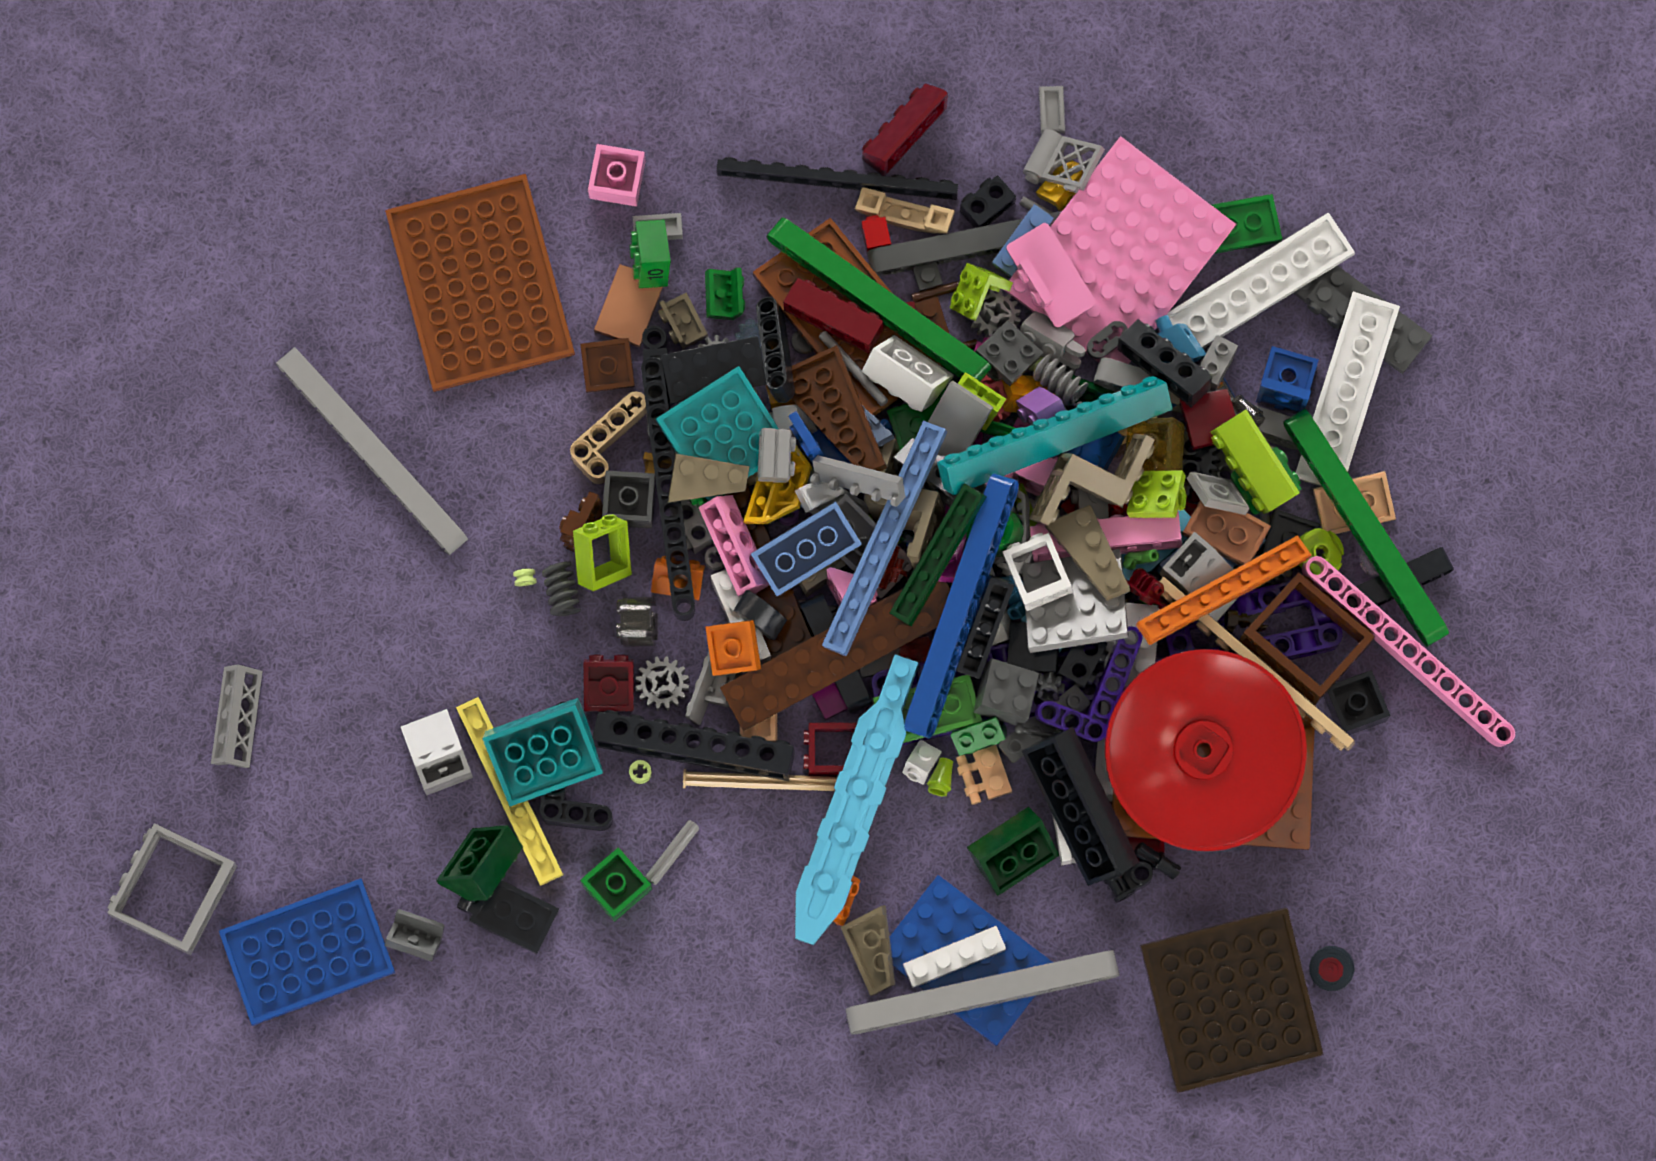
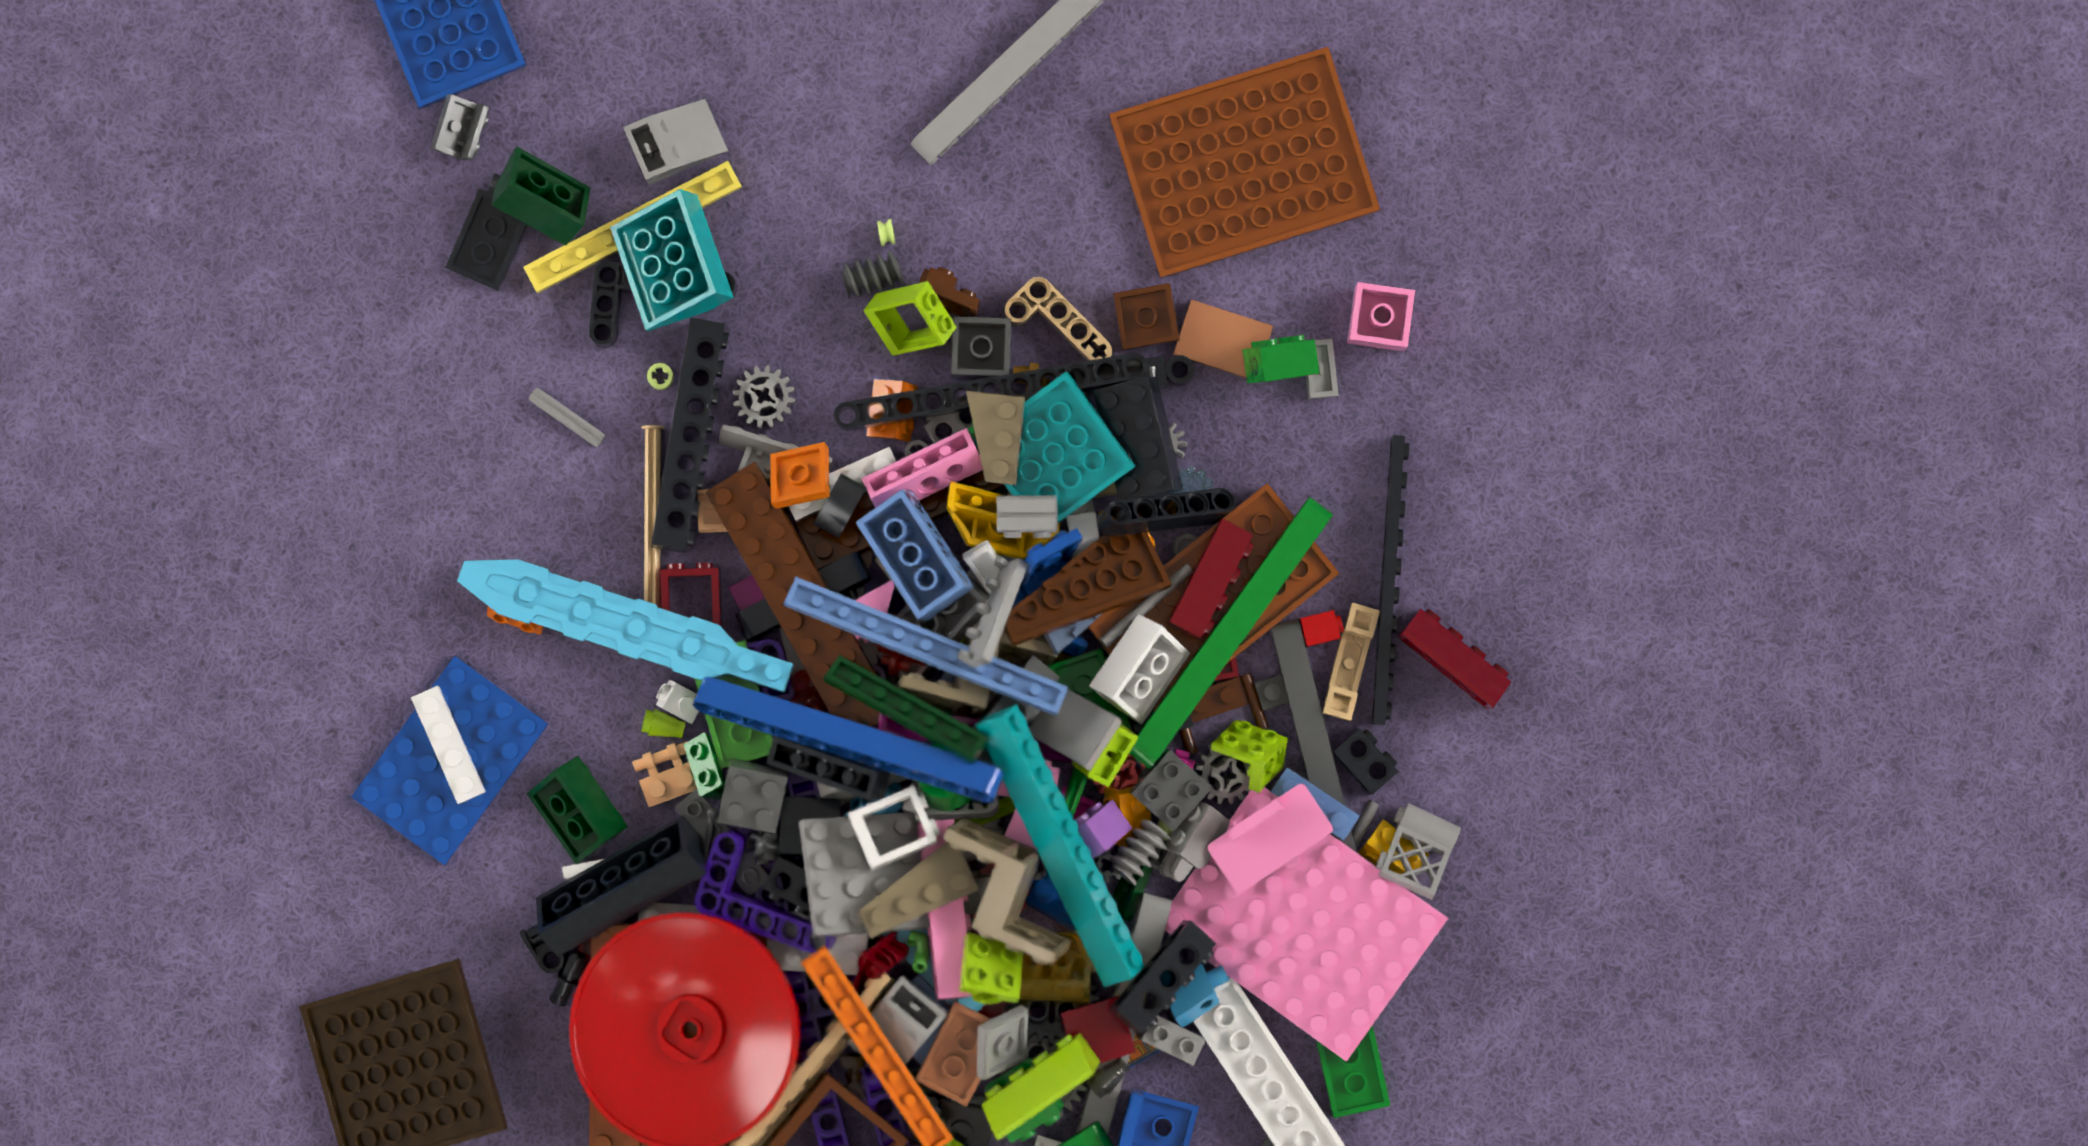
camera: 85 degrees right, 10 degrees up
green brick [580,847,652,922] -> none
dark red plate [583,654,634,711] -> none
clear smoke brick [616,596,658,647] -> none
dark tan bracket [658,293,709,350] -> none
green bracket [705,267,745,320] -> none
dark tan wing [841,905,895,996] -> none
light grey beam [845,950,1120,1035] -> none
light grey tile [1039,86,1065,134] -> none
dark grey beam [1086,321,1128,359] -> none

